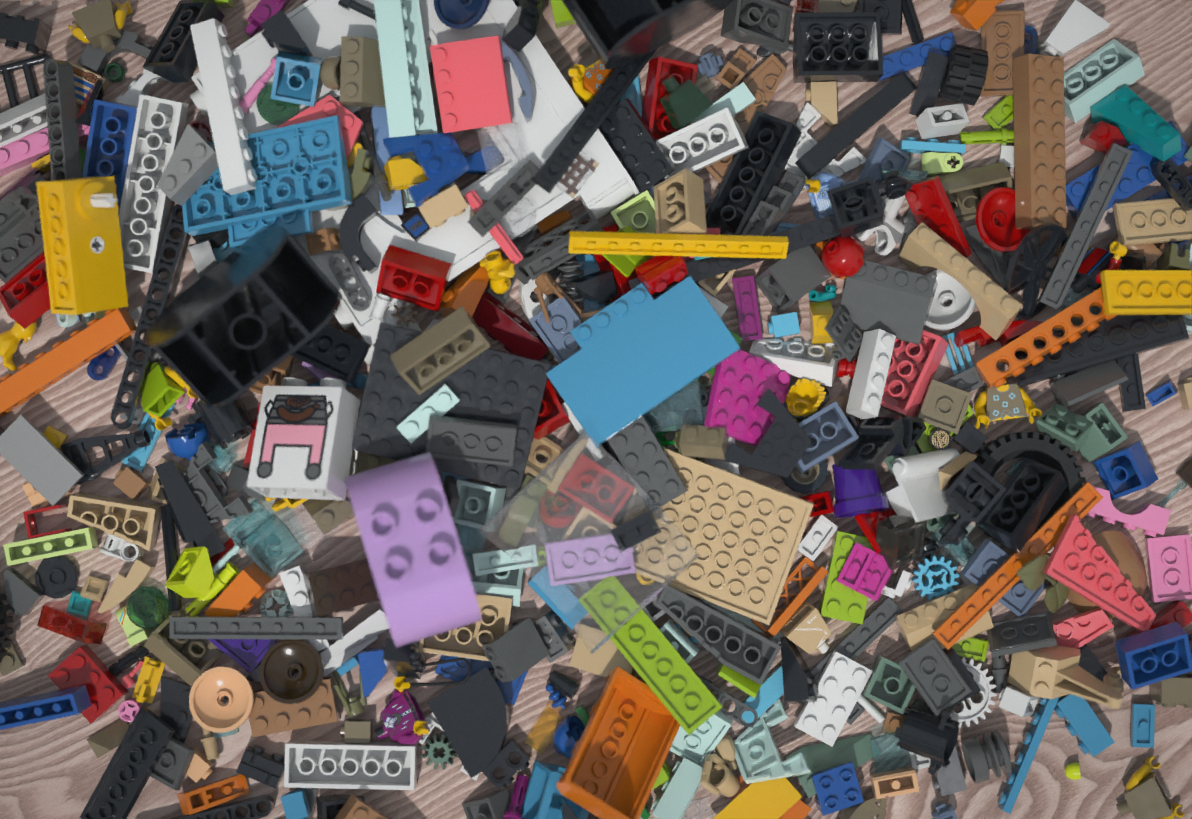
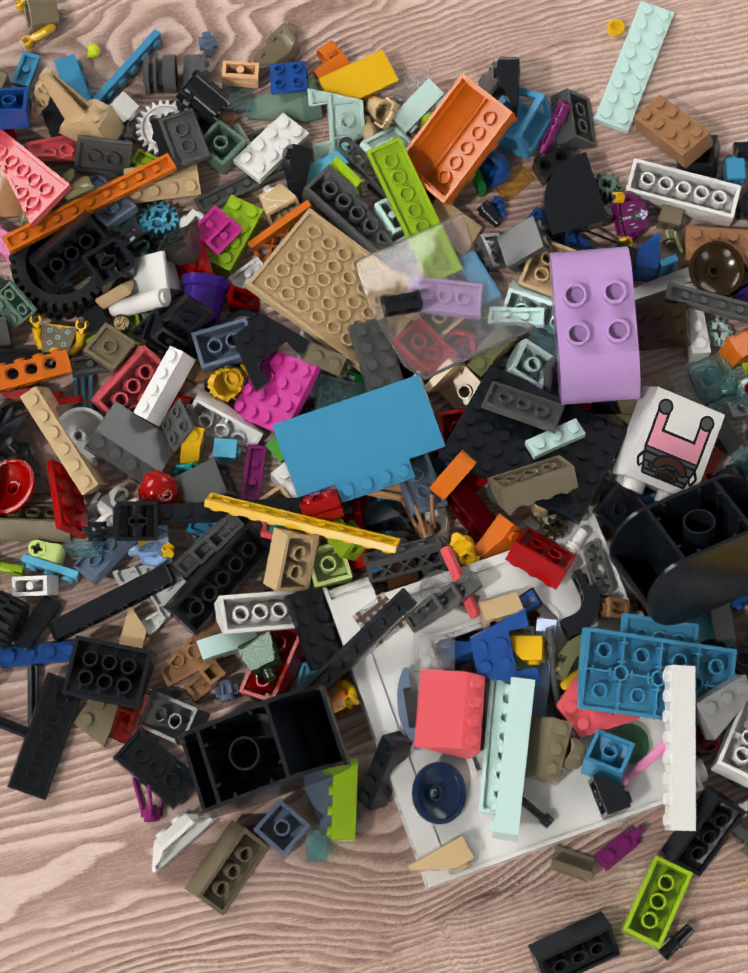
camera: 165 degrees left, 15 degrees down
none -> orange beam [429,449,477,501]

